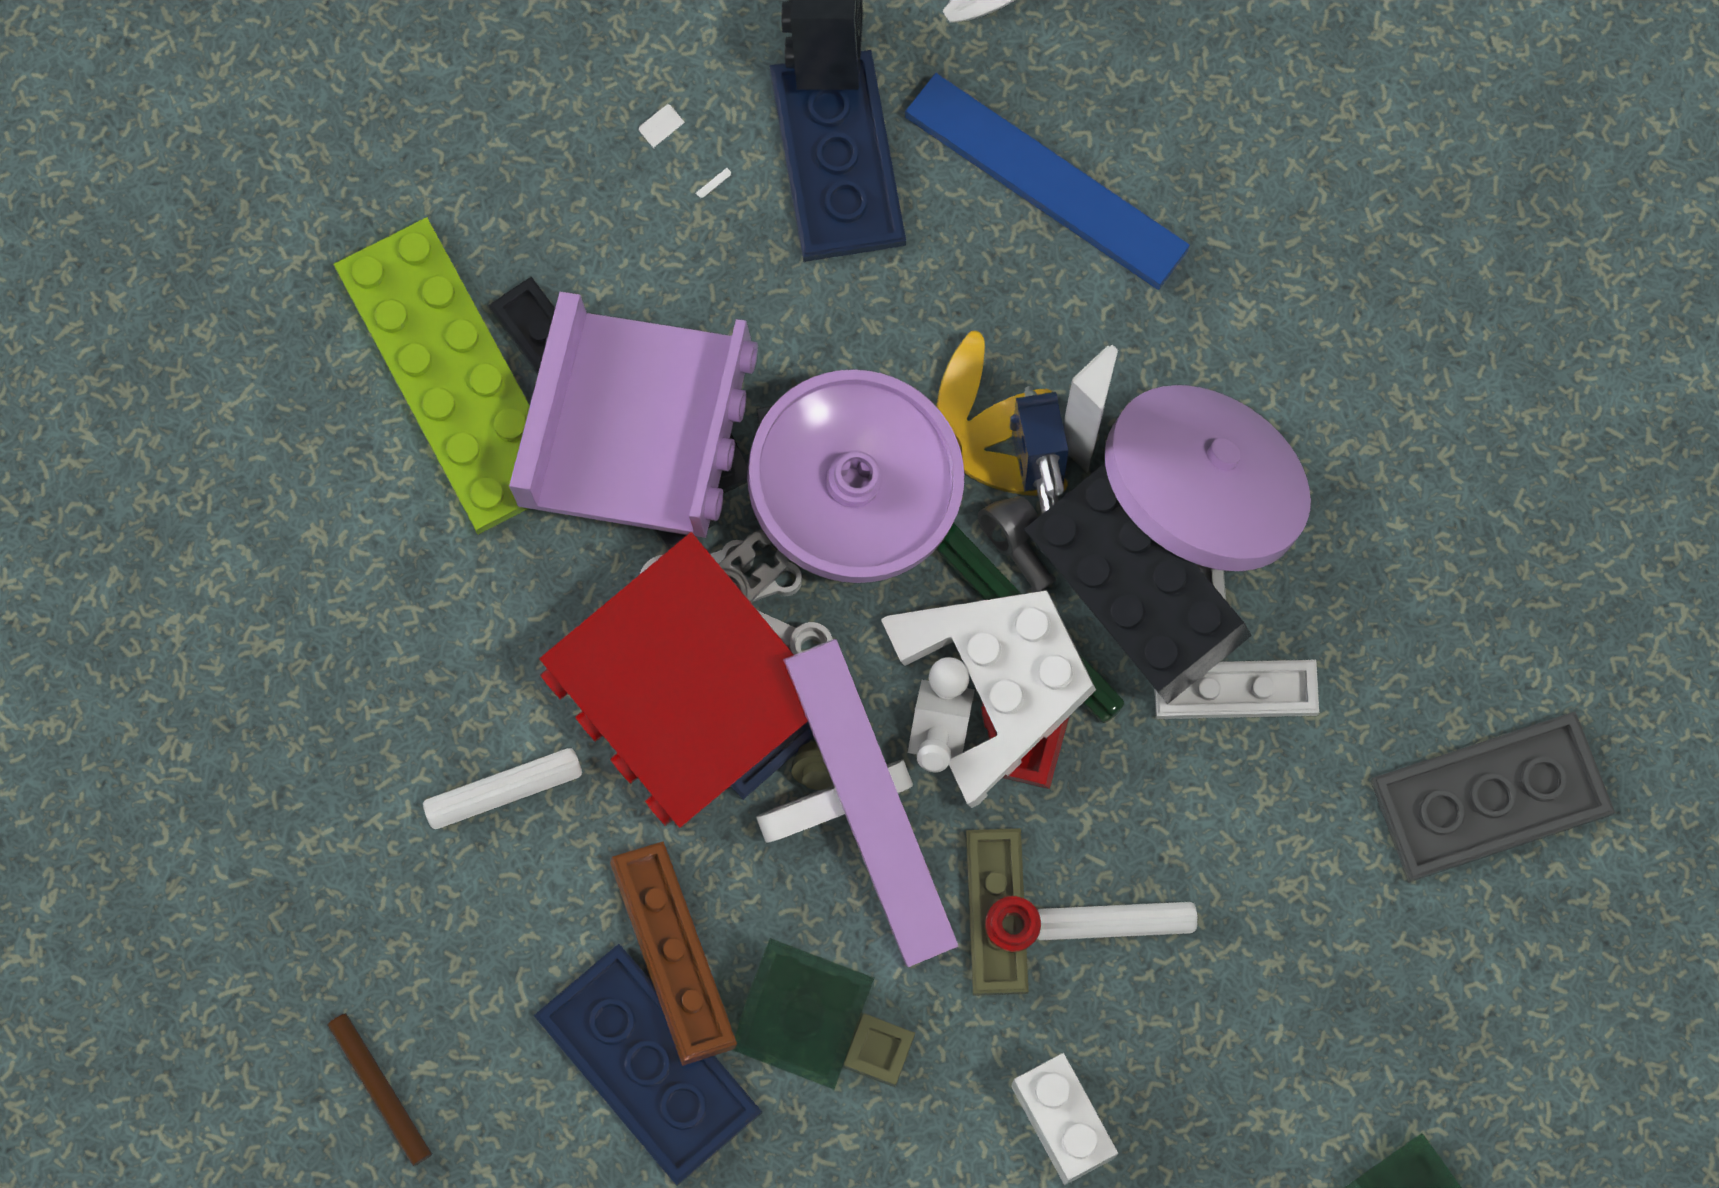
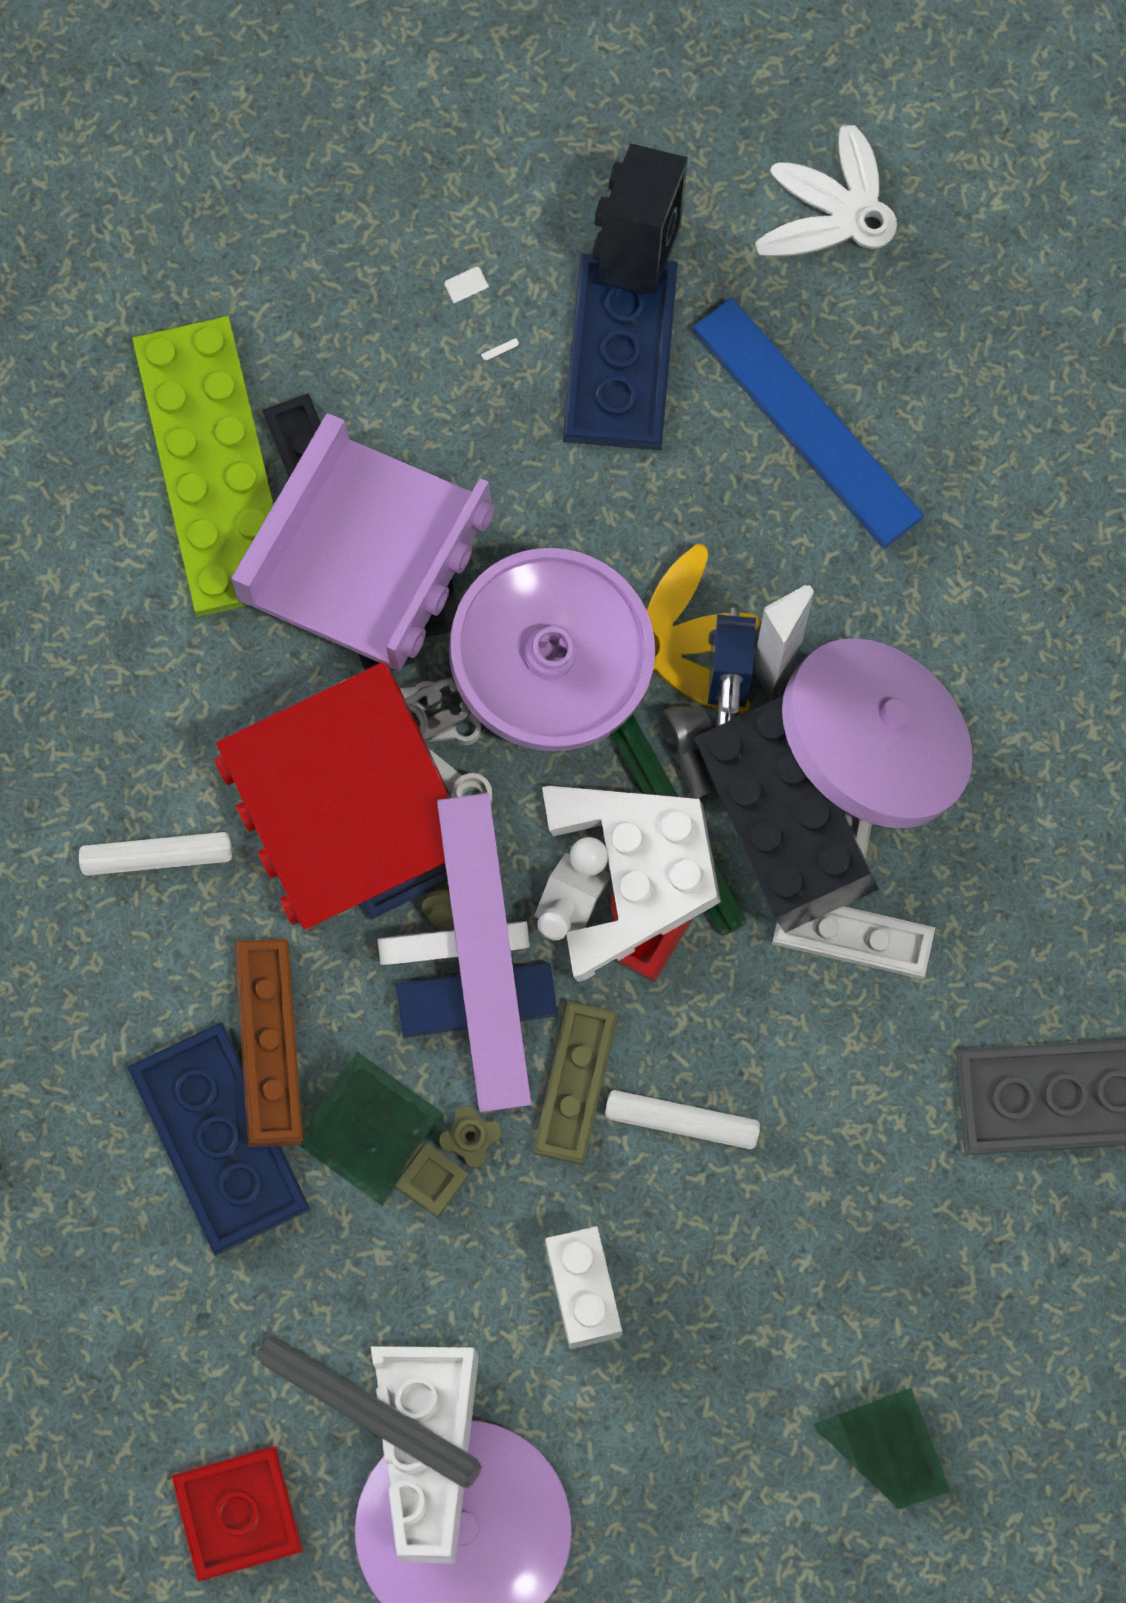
camera: 15 degrees right, 0 degrees up
red plate [985,896,1041,952] -> none
none -> dark blue tile [396,963,558,1038]
none -> olive plate [439,1106,502,1168]

